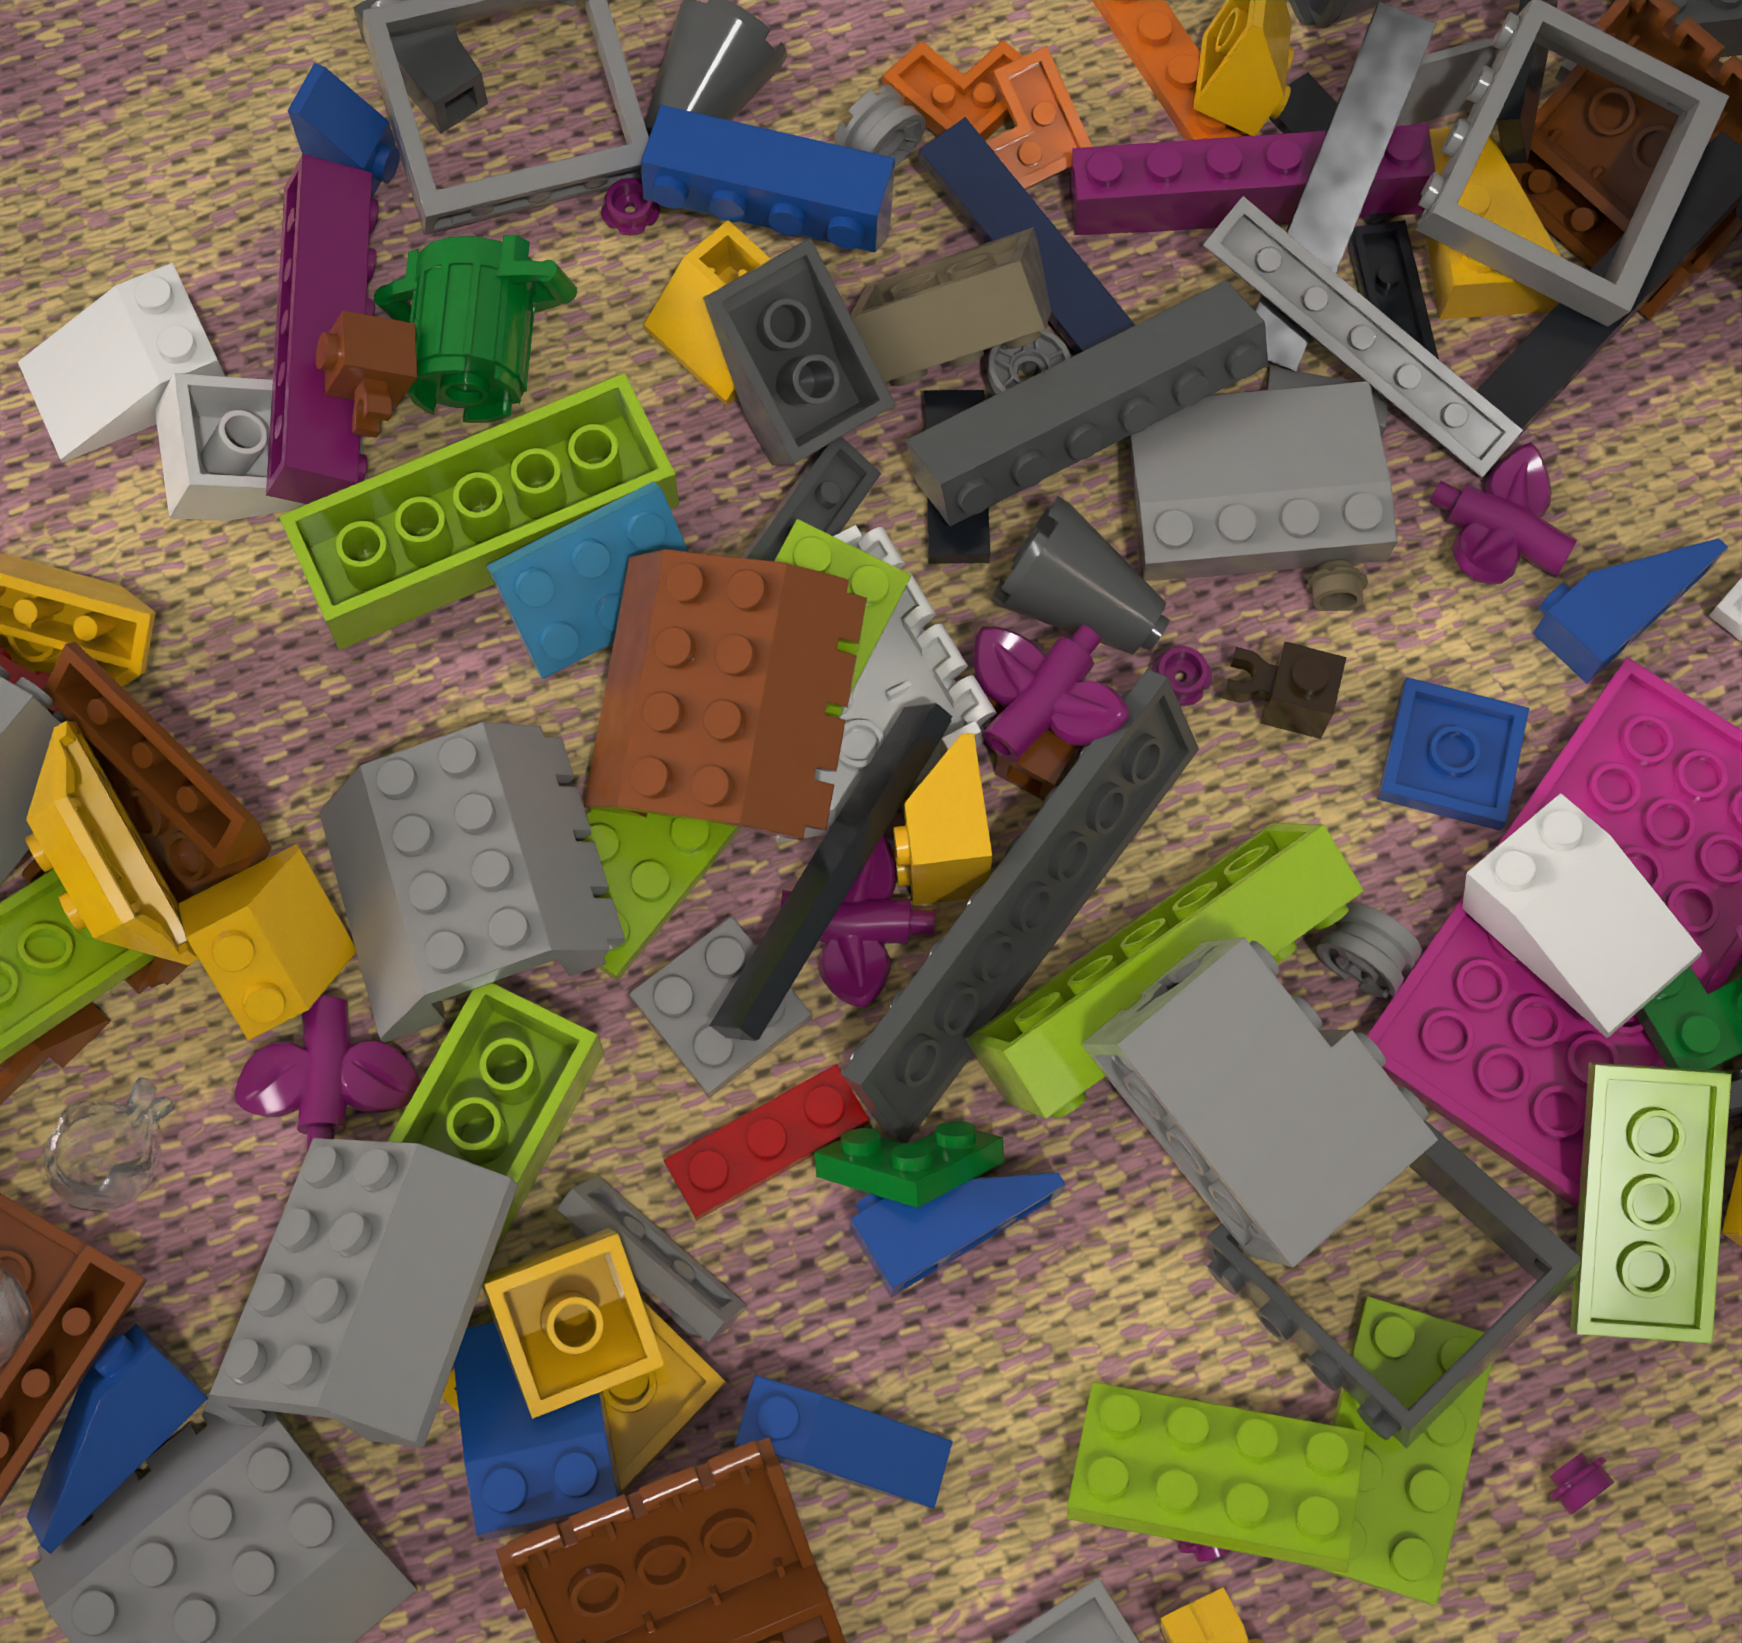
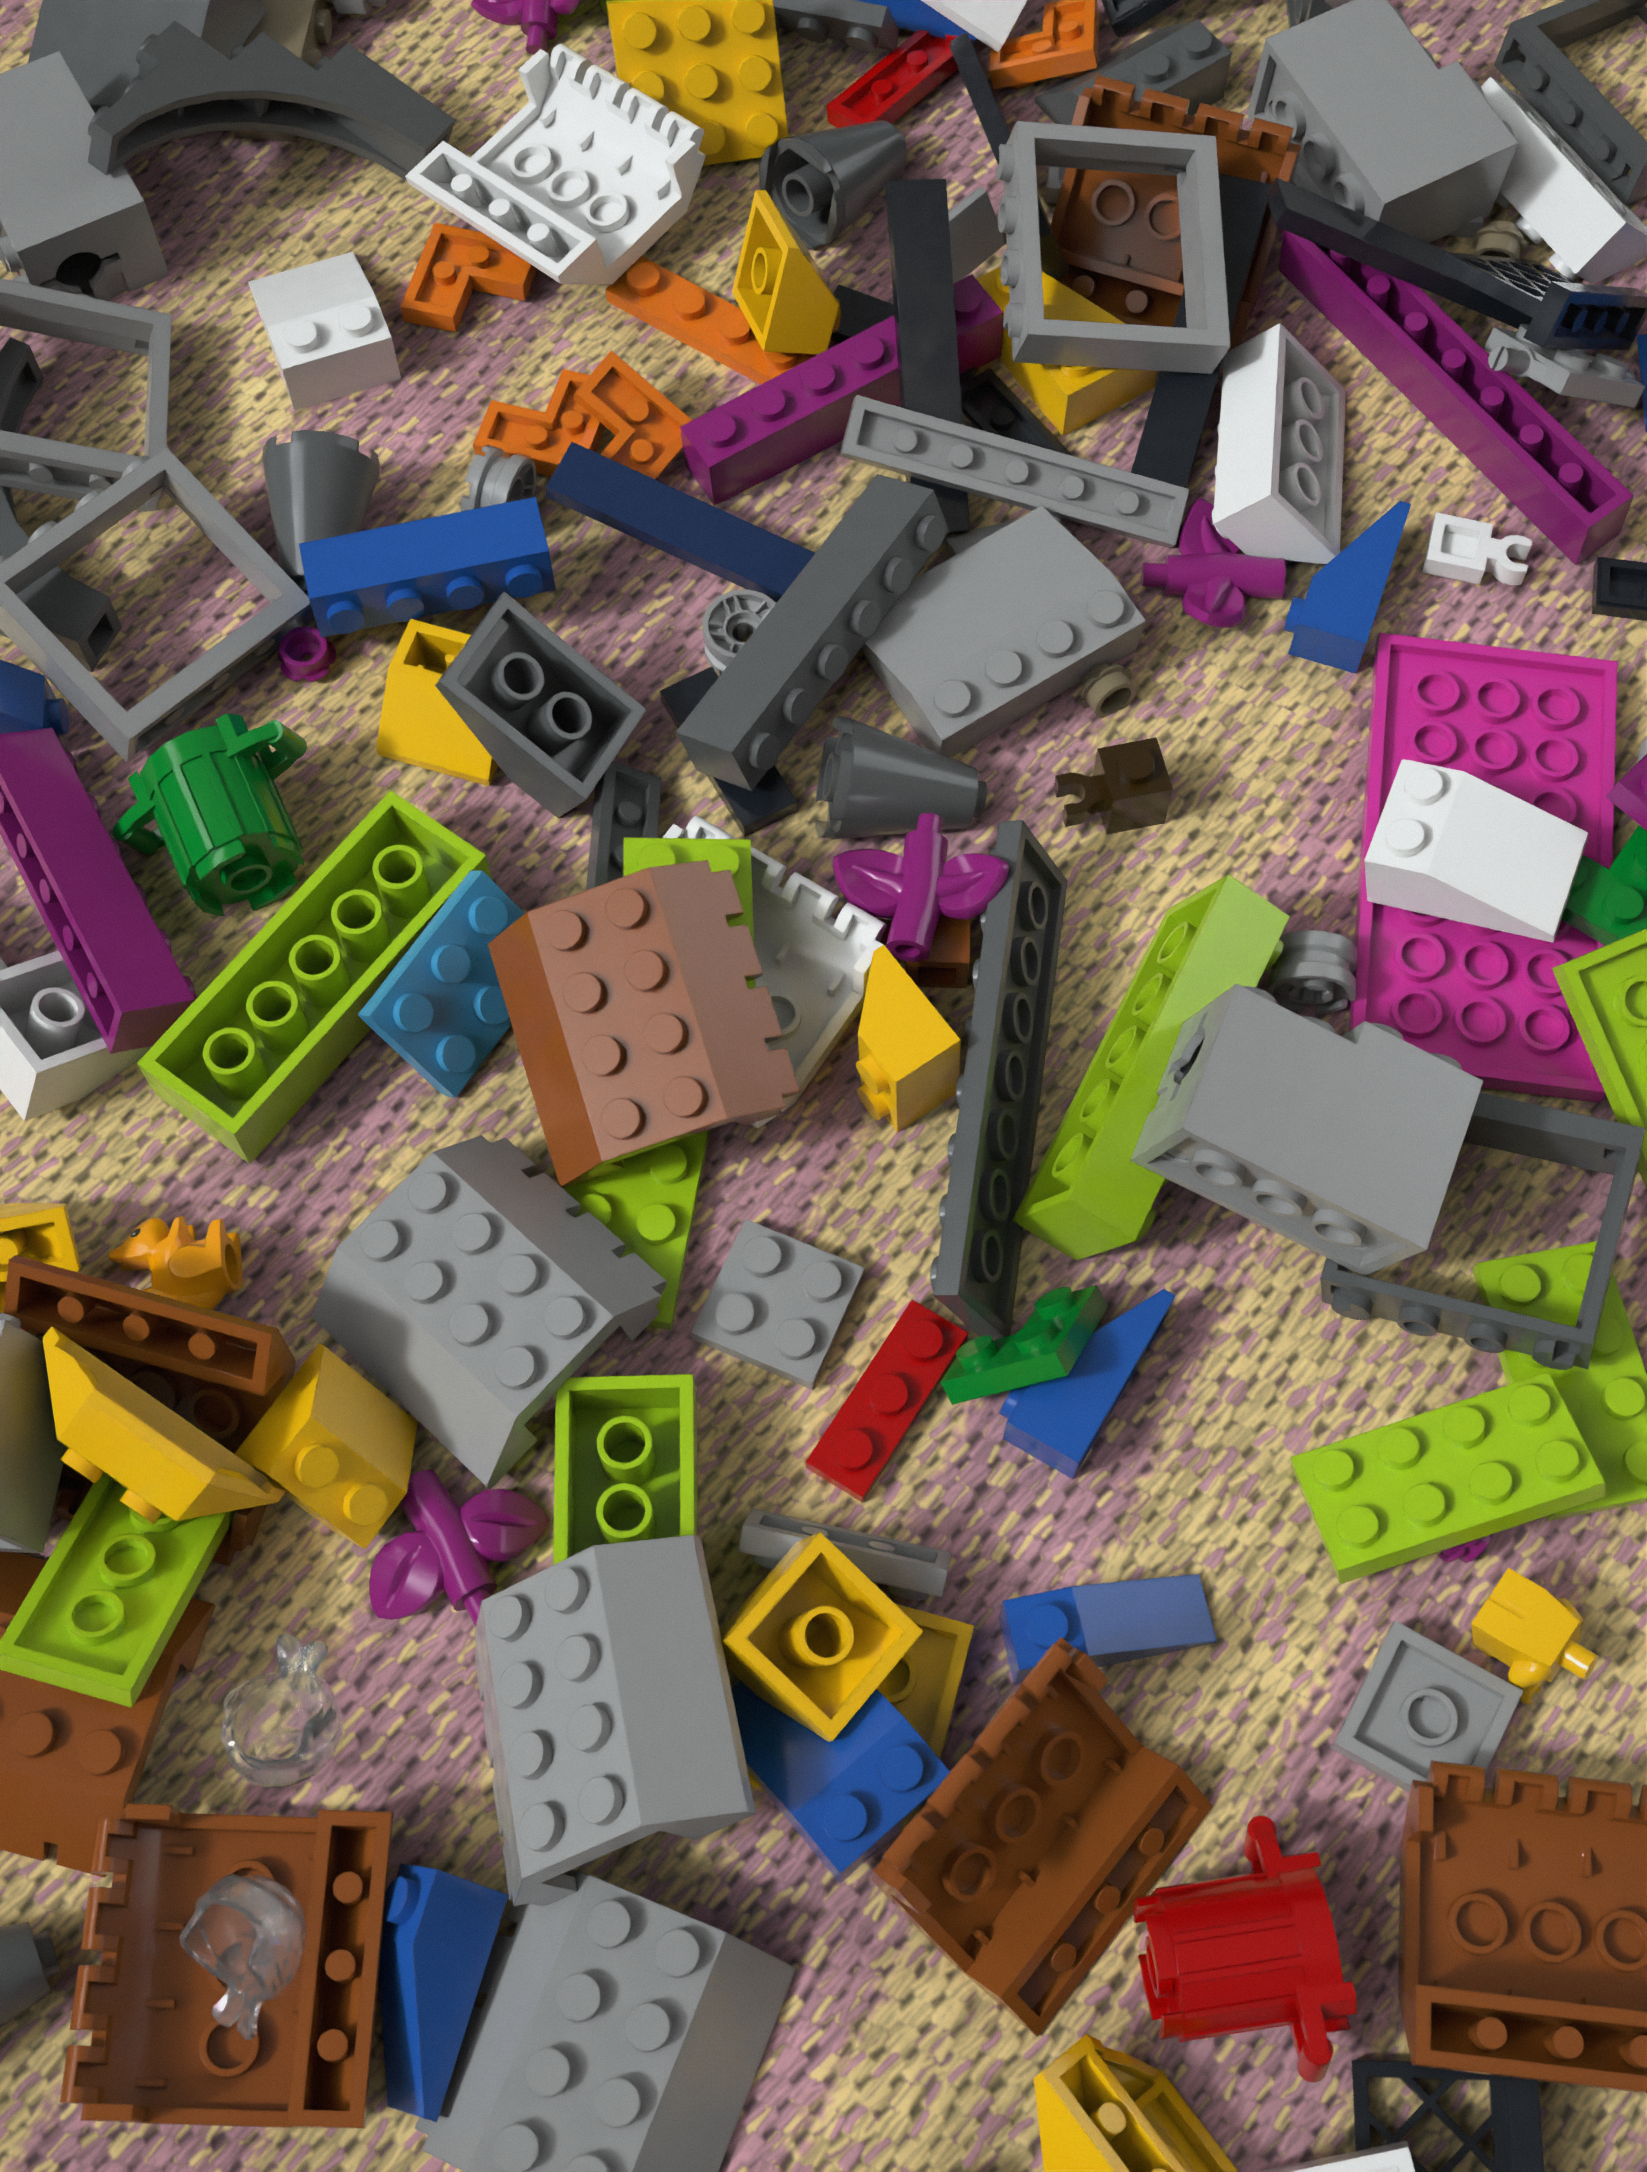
camera: 25 degrees left, 5 degrees down
dark orange brick [316,310,417,438] -> none
black tile [709,703,953,1041] -> none
magenta plant [780,835,936,1008] -> none
dark tan slope [850,227,1051,386] -> none
magenta plate [1151,646,1212,706] -> none
blue plate [1377,677,1529,831] -> none
none -> light orange animal [108,1216,243,1310]
none -> white slope [1212,323,1346,564]

